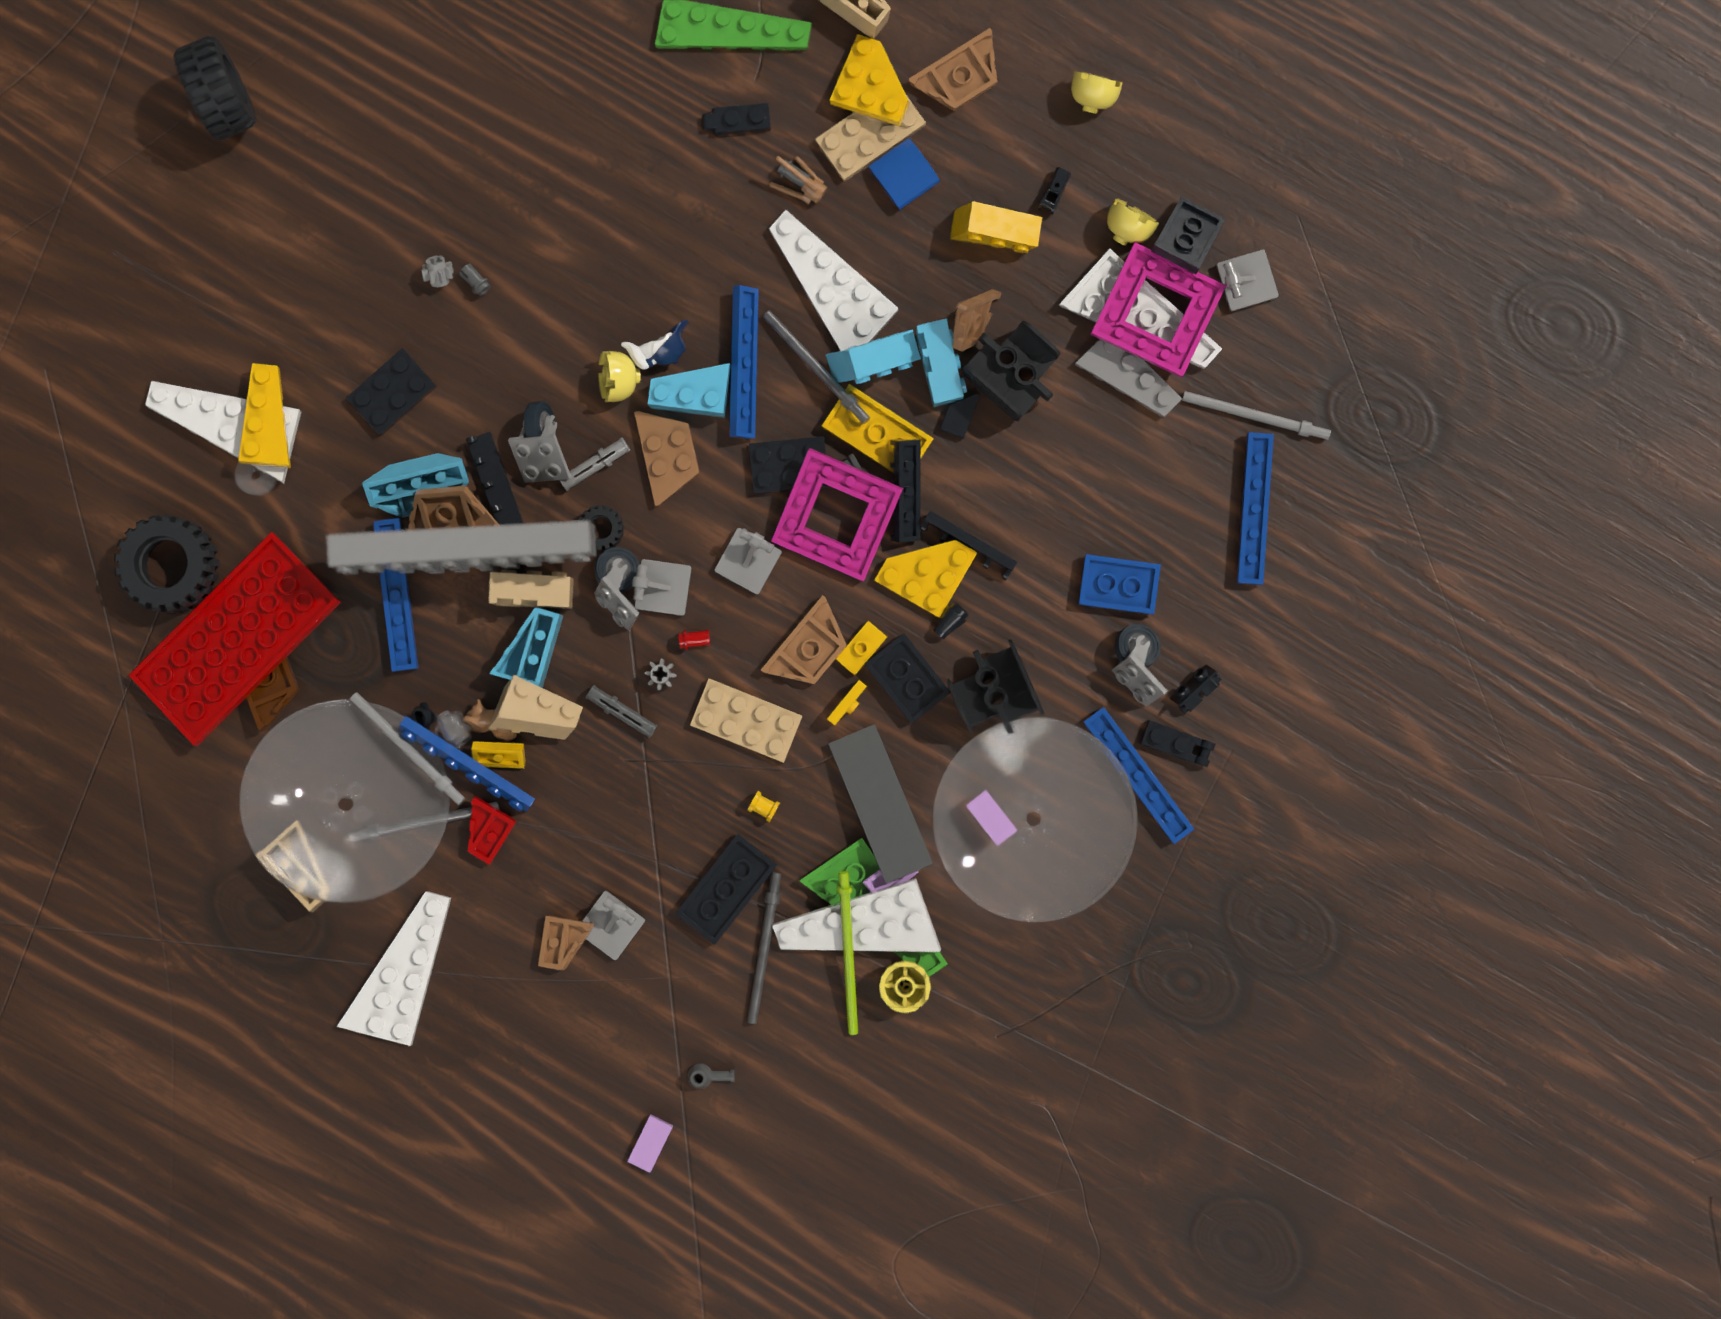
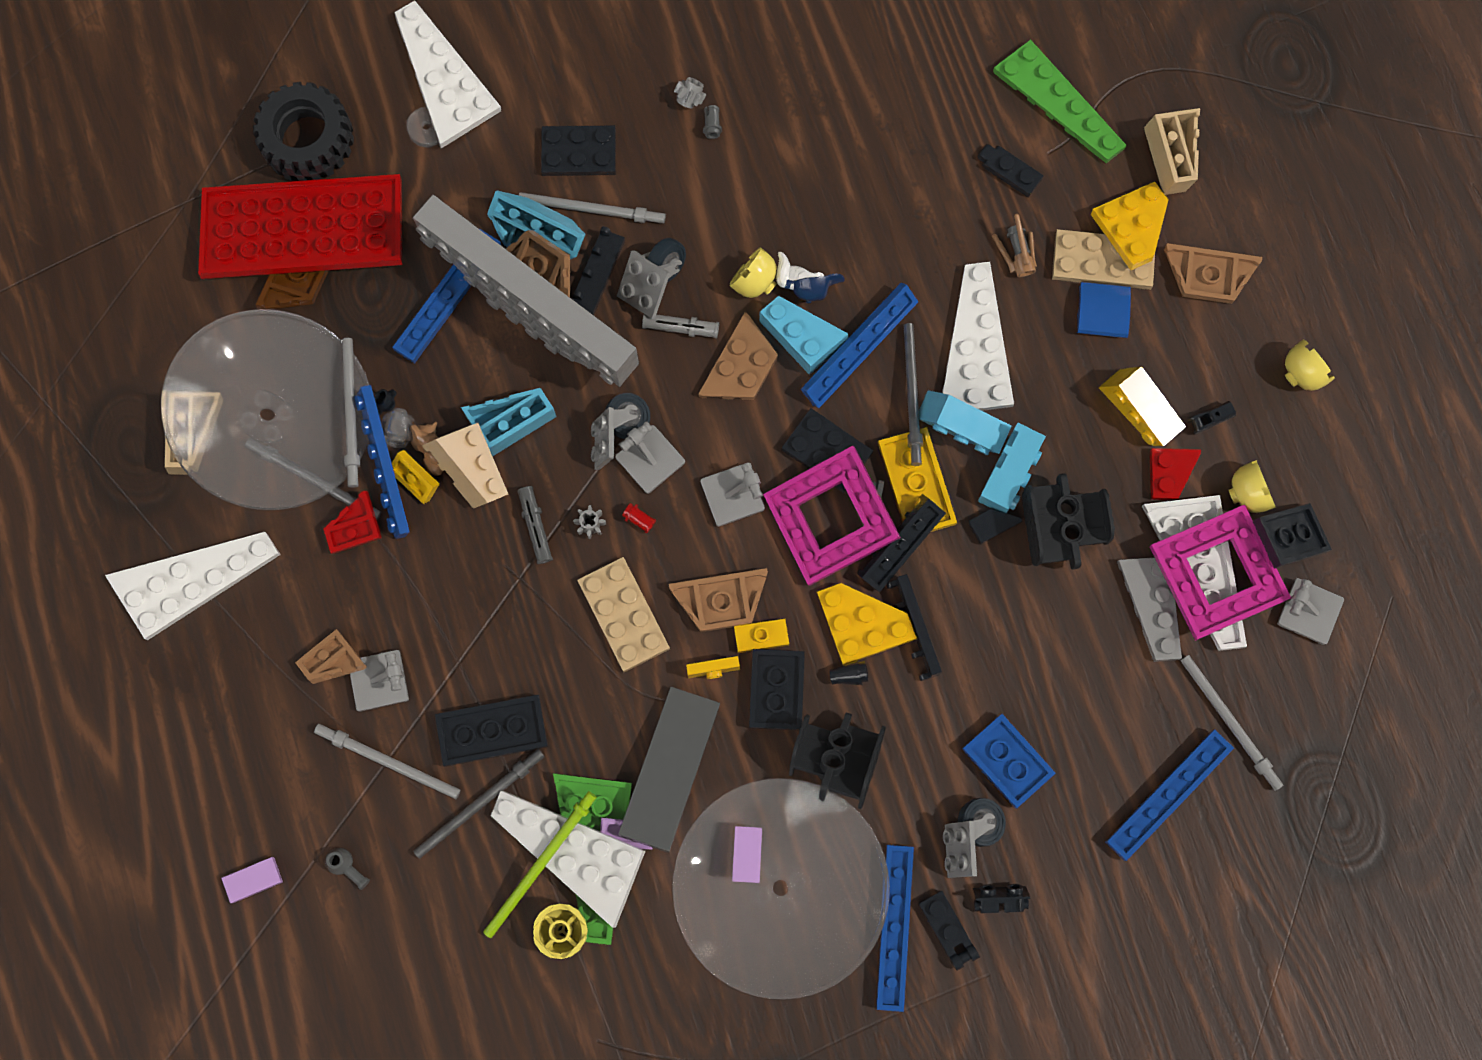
camera: 40 degrees right, 10 degrees down
yellow wing [238,363,291,468] -> none
tan wedge [489,570,573,609] -> none
black tyre [578,505,624,551] -> none
yellow bush [747,791,780,823] -> none
medium nougat wing [953,289,1002,351] -> none
none -> light grey bar [314,724,461,799]
none -> light grey bar [519,192,666,223]
none -> red wing [1150,448,1201,501]

